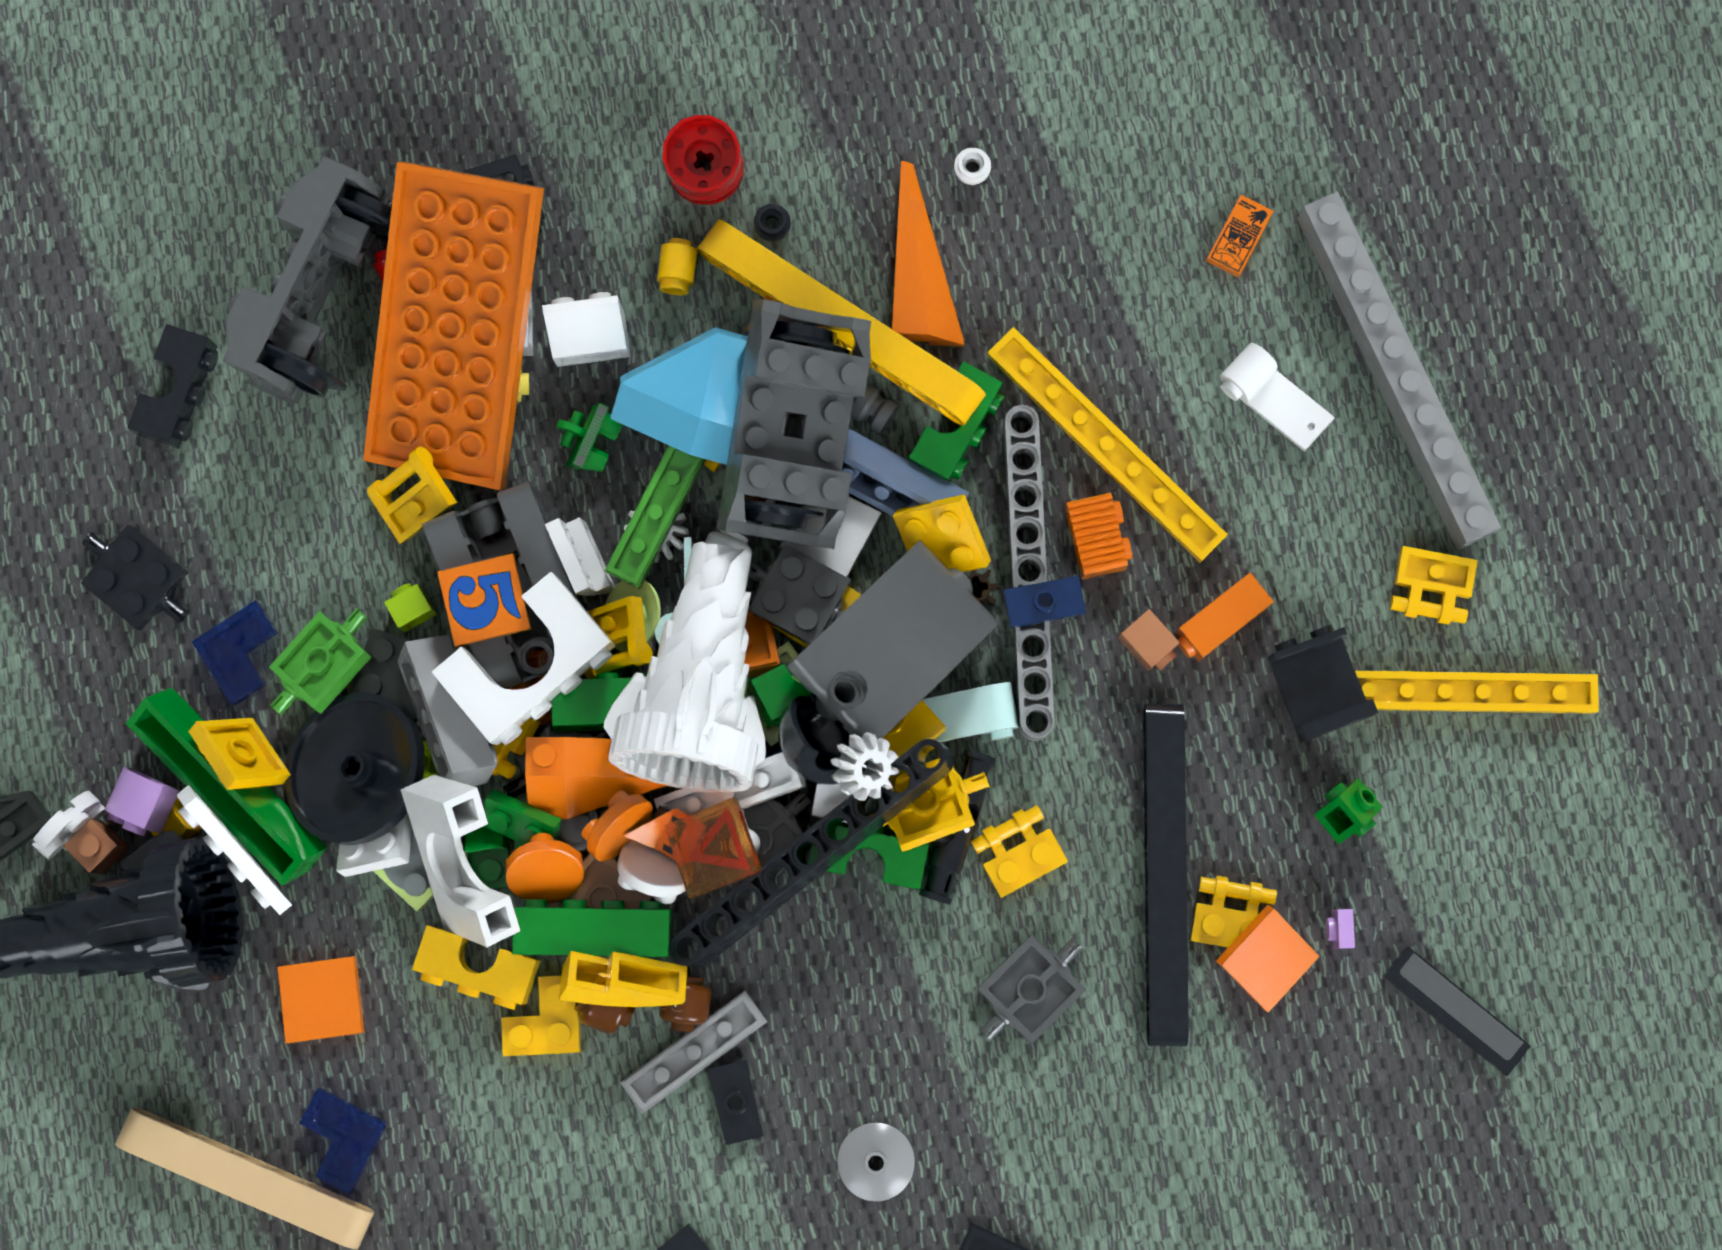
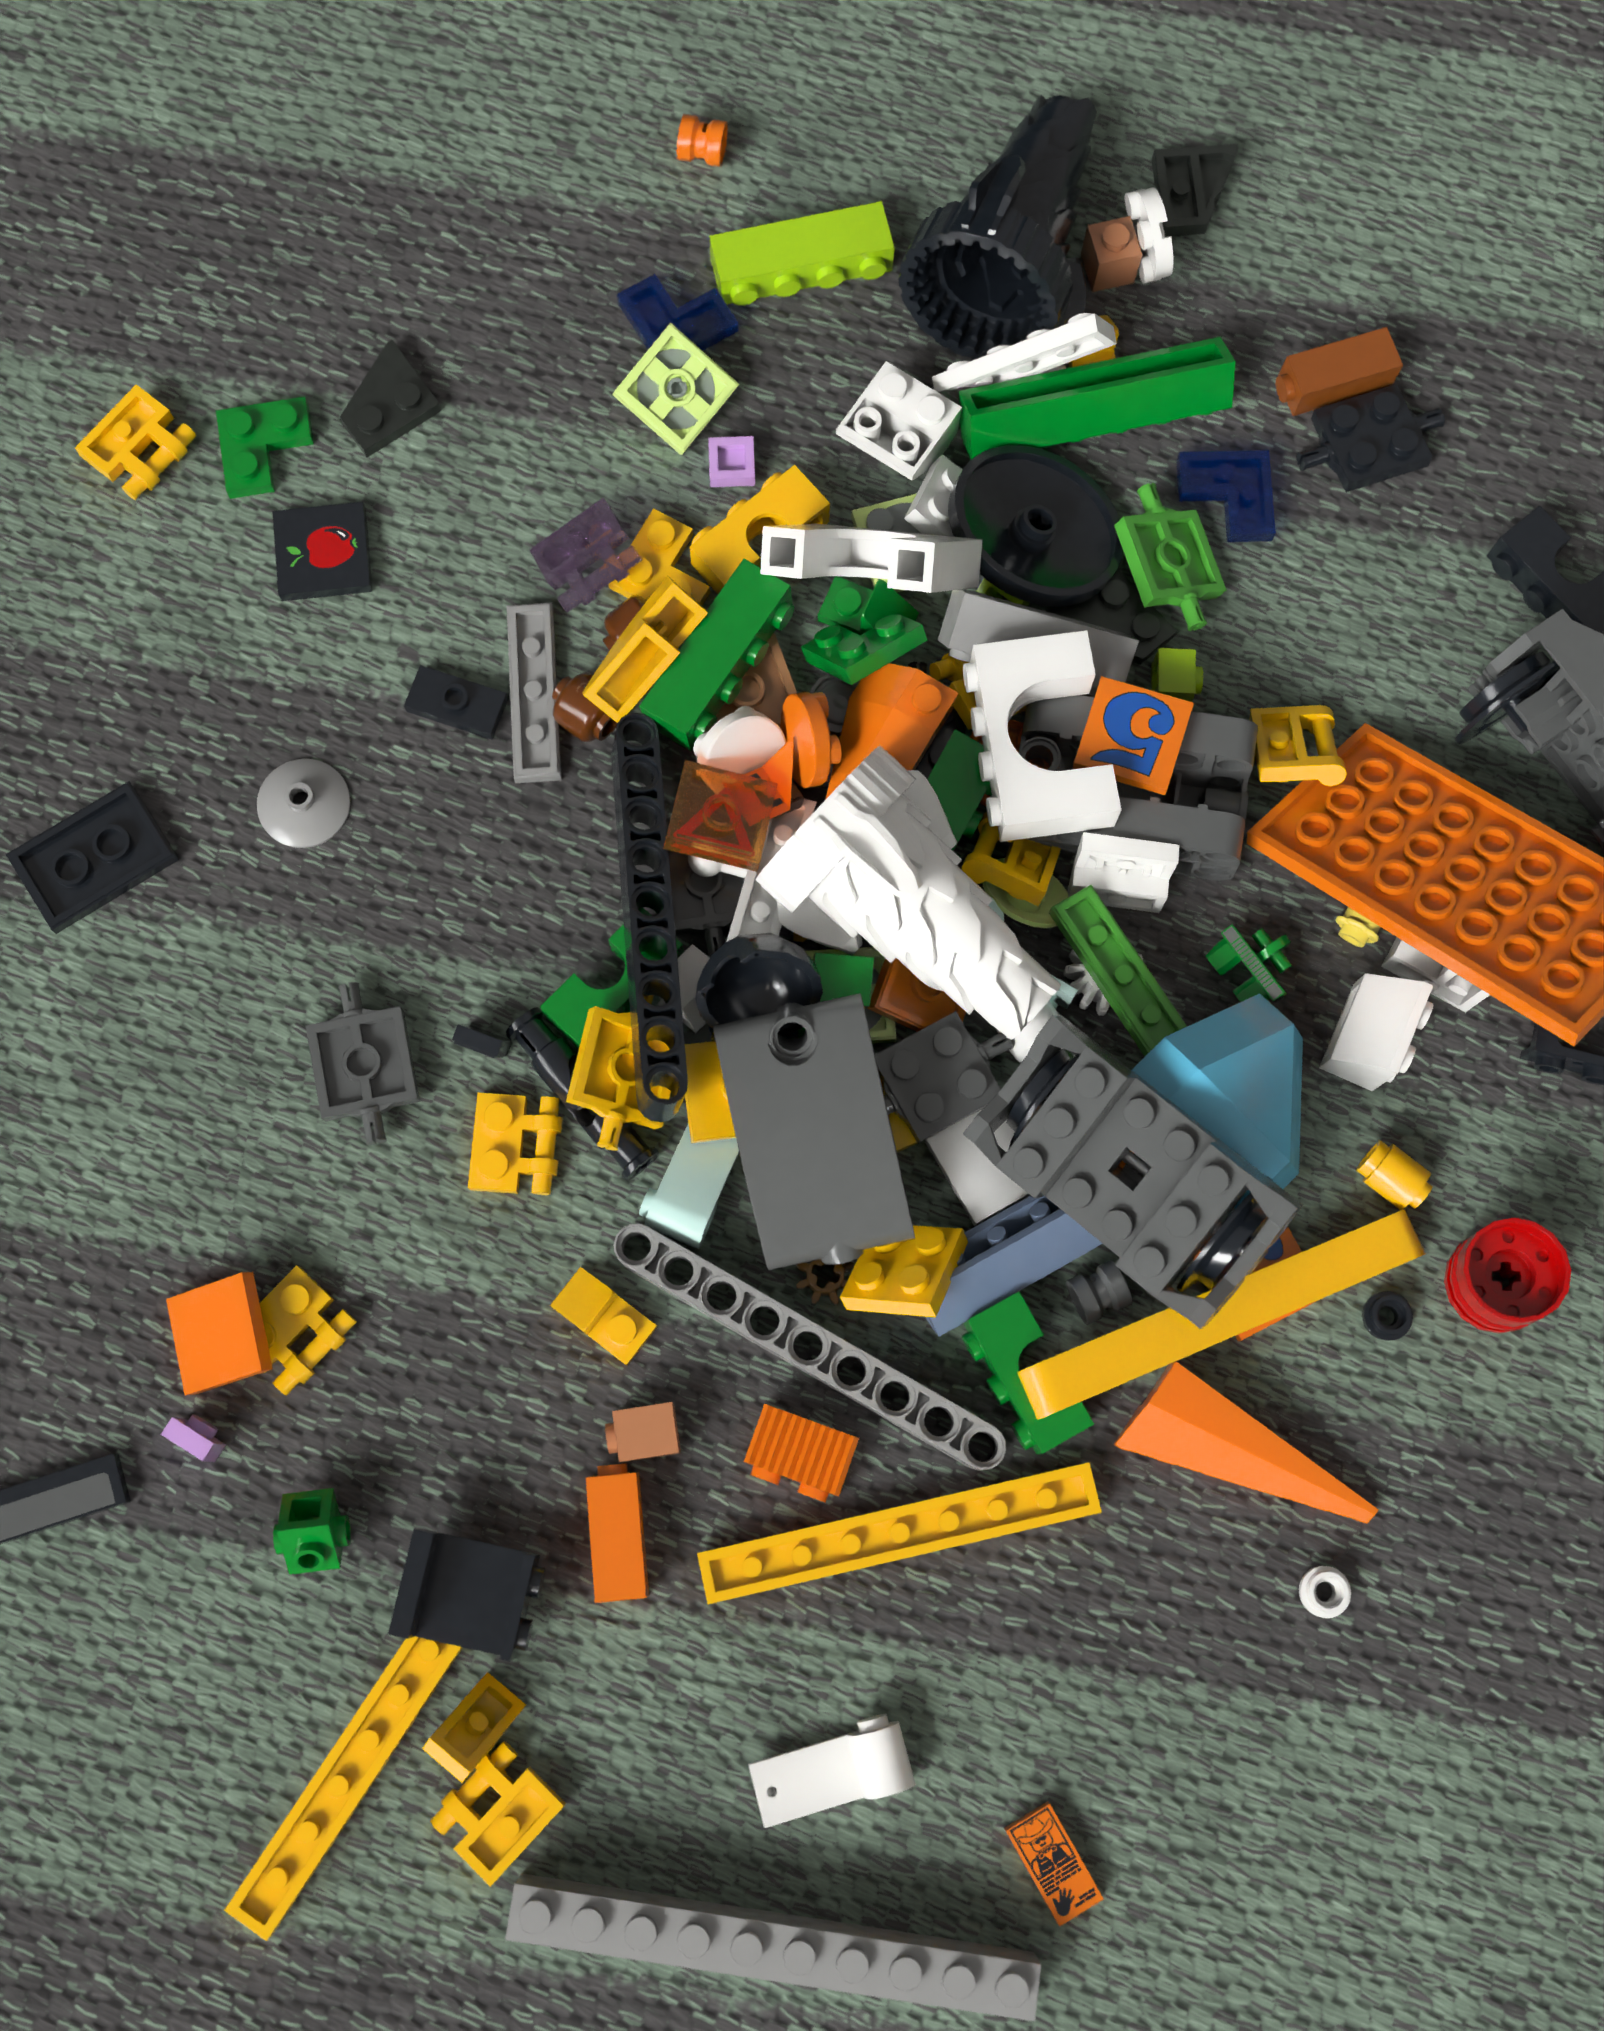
camera: 115 degrees right, 5 degrees down
lavender brick [105,767,180,836] -> none
tan beam [115,1107,374,1249] -> none
yellow plate [188,718,291,790] -> none
orange tile [278,956,365,1044] -> none
orange tile [505,833,584,903] -> none
white gear [830,732,899,801] -> none
dark blue plate [1003,576,1086,629] -> none
black beam [1143,704,1189,1046] -> none
none -> yellow slope [422,1672,526,1783]
none -> black tile [452,1024,512,1058]
none -> clear purple plate [530,498,642,613]
none -> yellow slope [550,1267,657,1366]
none -> yellowish green piece [612,323,739,455]
none -> orange wheel [677,114,728,167]
none -> lavender plate [708,436,755,487]
none -> lime brick [709,201,894,306]
none -> white slope [836,361,962,480]
none -> dark orange brick [1276,327,1403,416]

